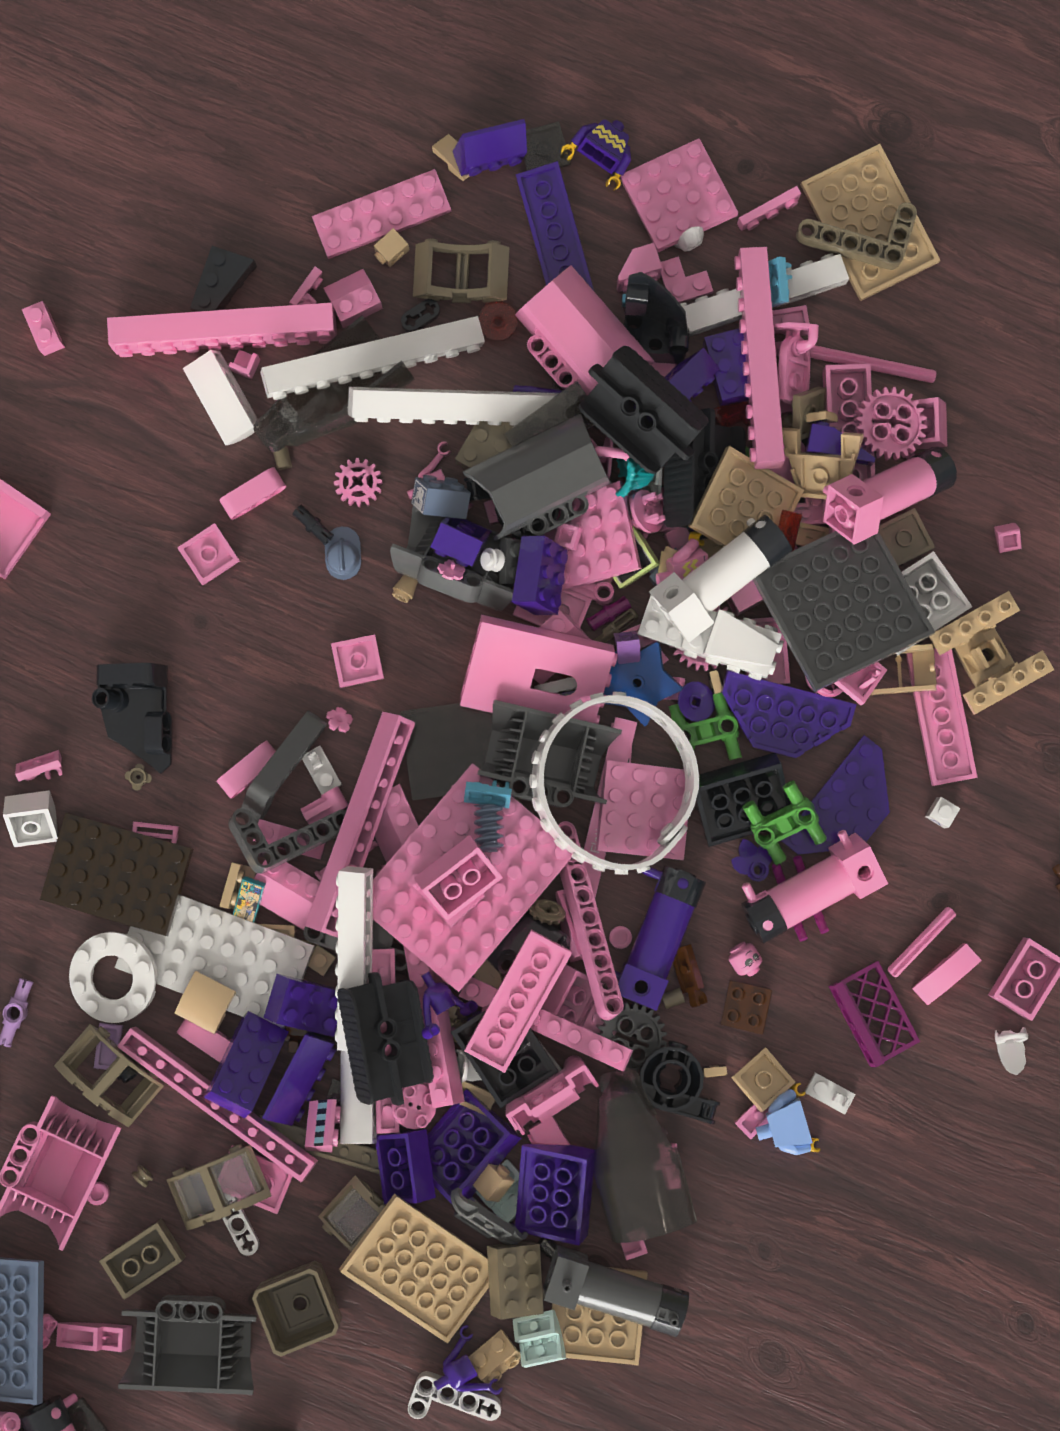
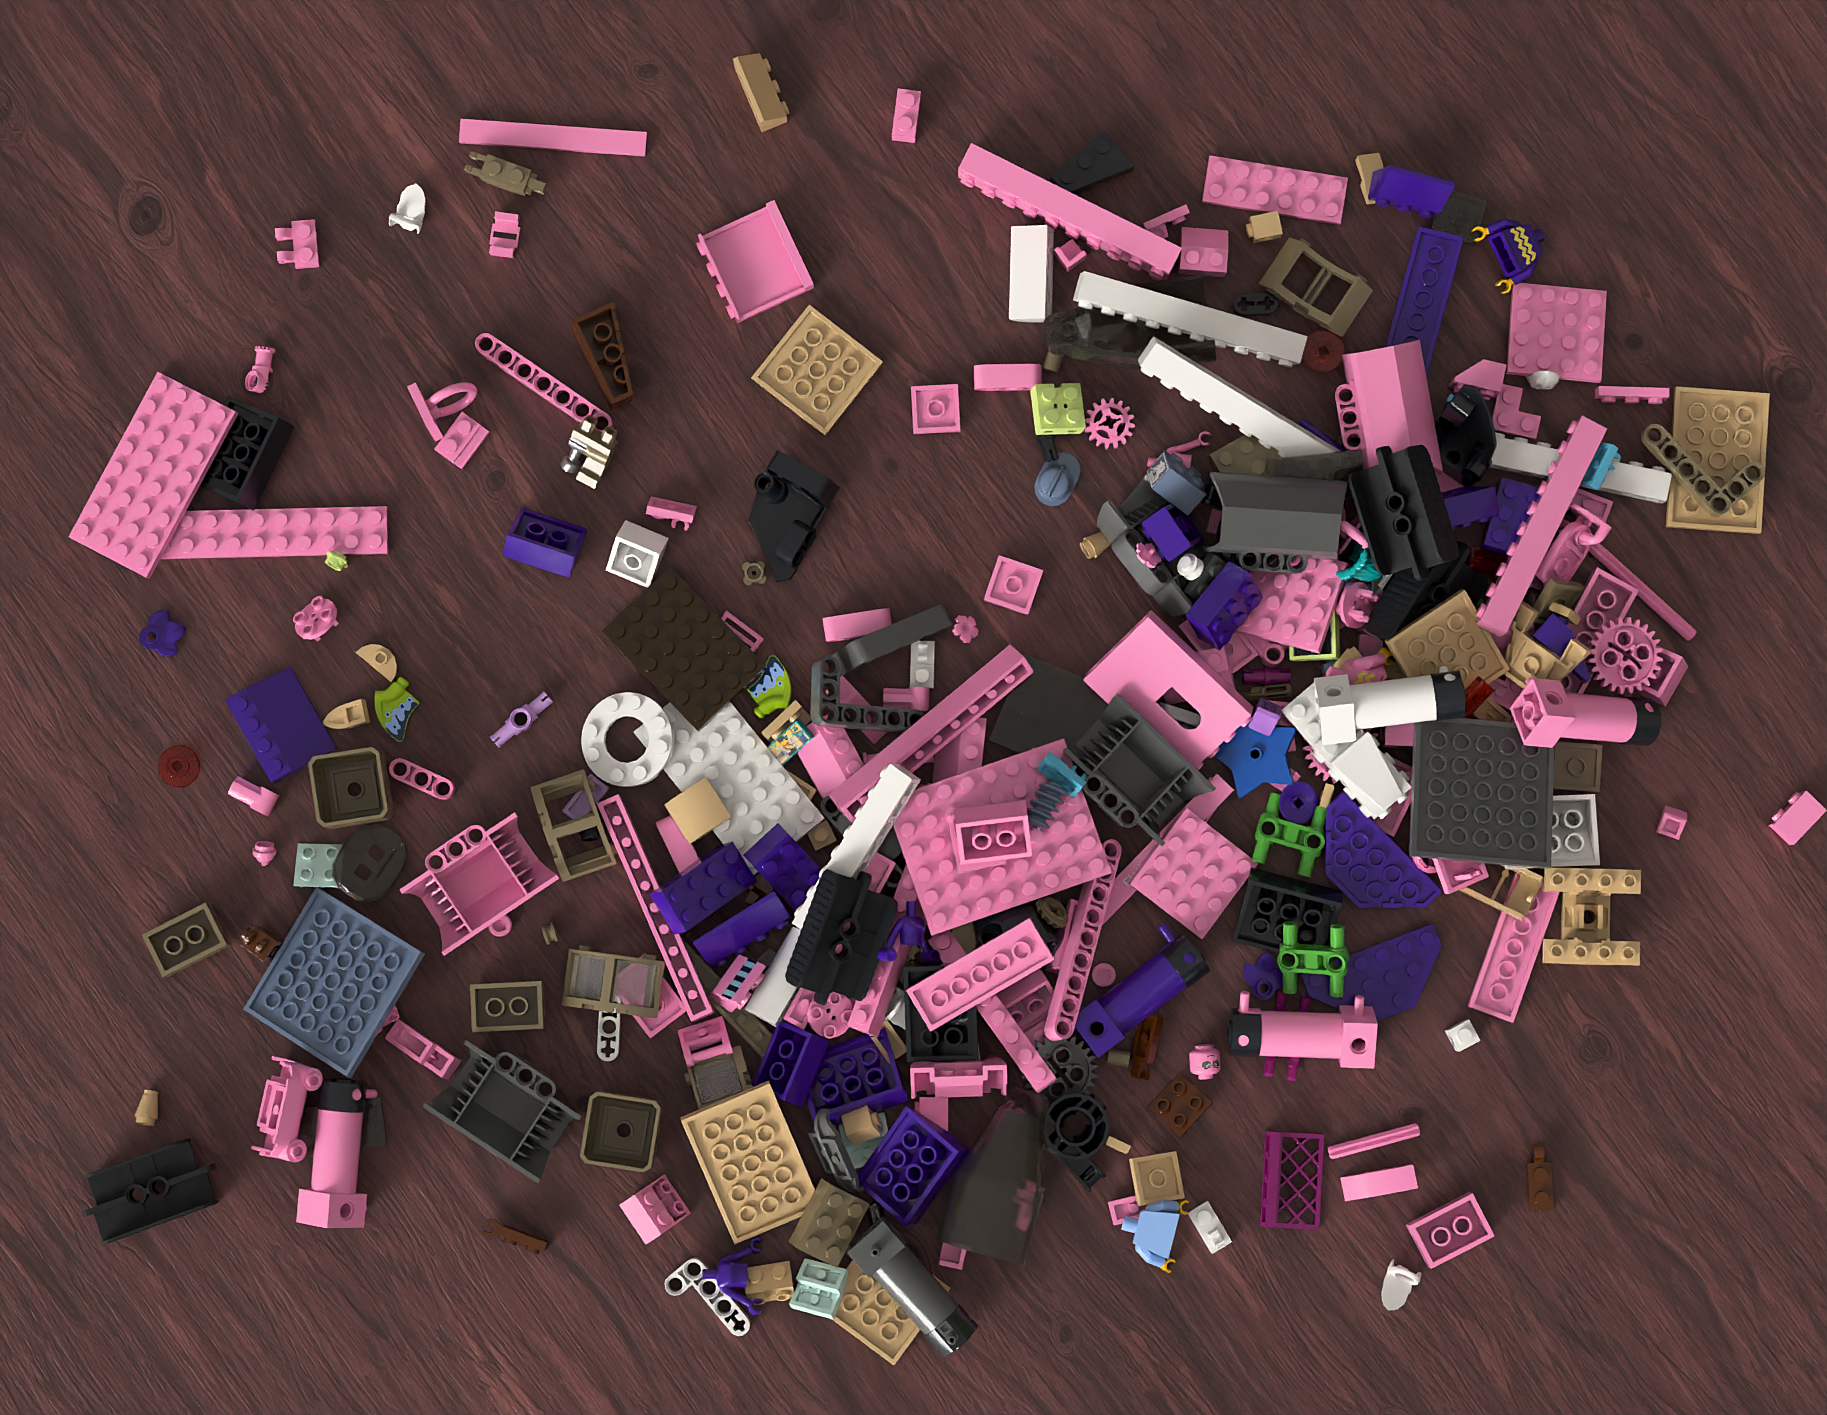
camera: 30 degrees right, 0 degrees up
white piece [529,692,699,875] -> none
bright pink plate [554,524,582,550] -> none
none -> bright pink slope [619,1174,691,1244]
none -> bright pink plate [677,1016,733,1068]
none -> lime arm [747,655,792,719]
none -> tan plate [751,305,883,436]
none -> yellowish green piece [1030,383,1086,435]

